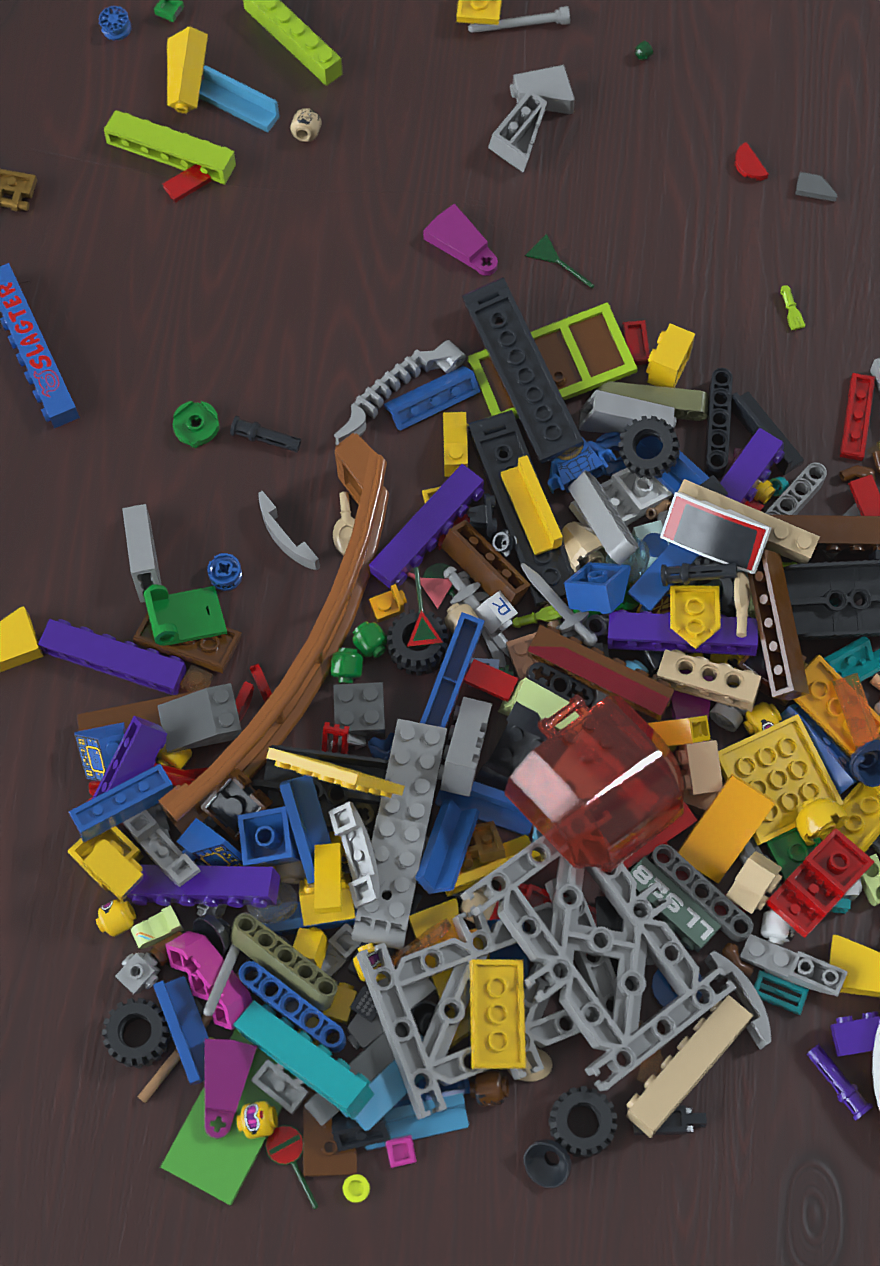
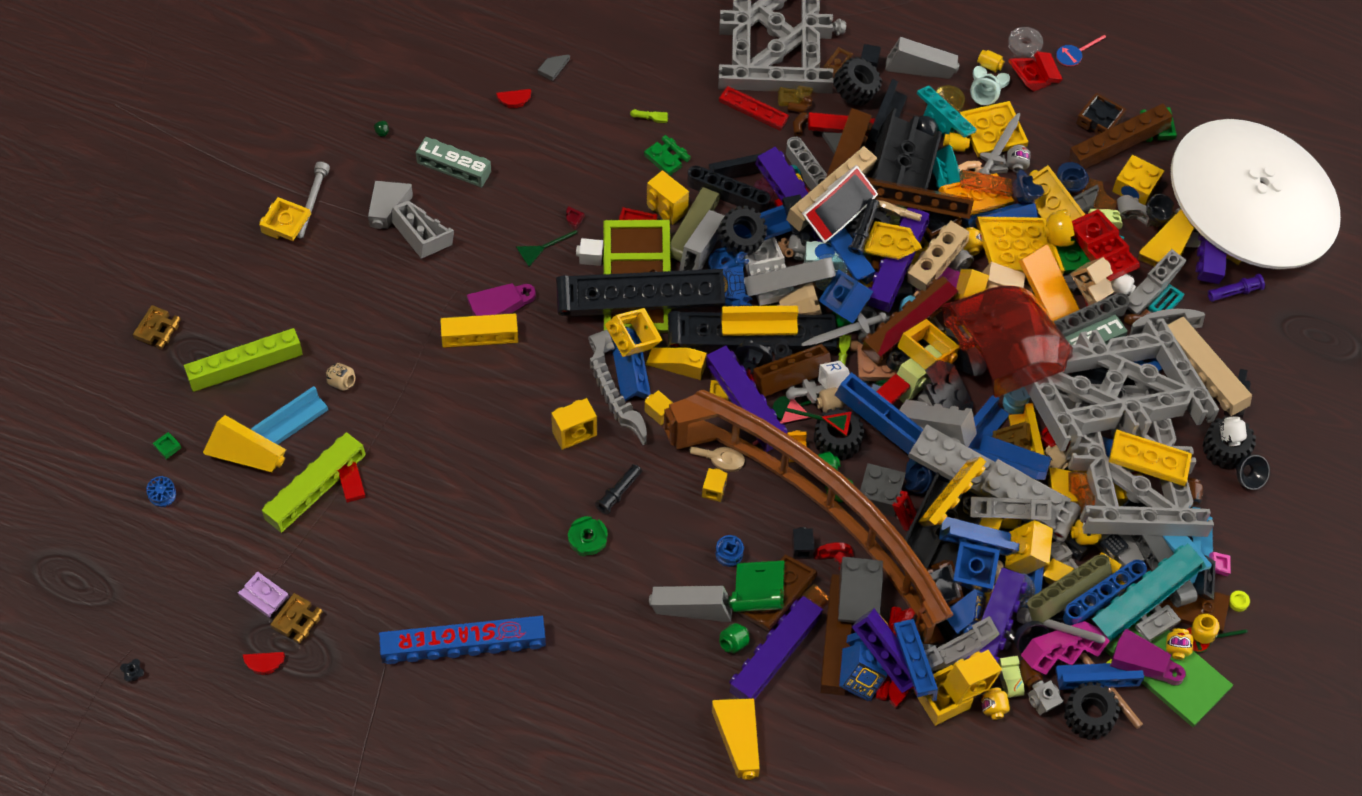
camera: 75 degrees left, 10 degrees down
light grey slope [258,491,320,571] -> none
yellow tile [314,843,342,914] -> none
none -> lavender plate [238,572,289,618]
none -> sand green brick [416,137,491,188]
none -> yellow panel [441,313,518,348]
none -> yellow brick [551,398,597,450]
none -> dark red tile [566,206,584,230]
none -> white brick [576,238,603,266]
none -> yellow window [605,308,662,357]
none -> green plate [644,135,691,176]
none -> yellow brick [645,390,673,425]
none -> yellow brick [702,468,728,502]
none -> green head [719,623,750,653]
none -> black brick [792,527,814,559]
none -> yellow window [897,319,960,369]
none -> yellow head [1191,614,1220,644]
none -> white head [1220,417,1247,446]

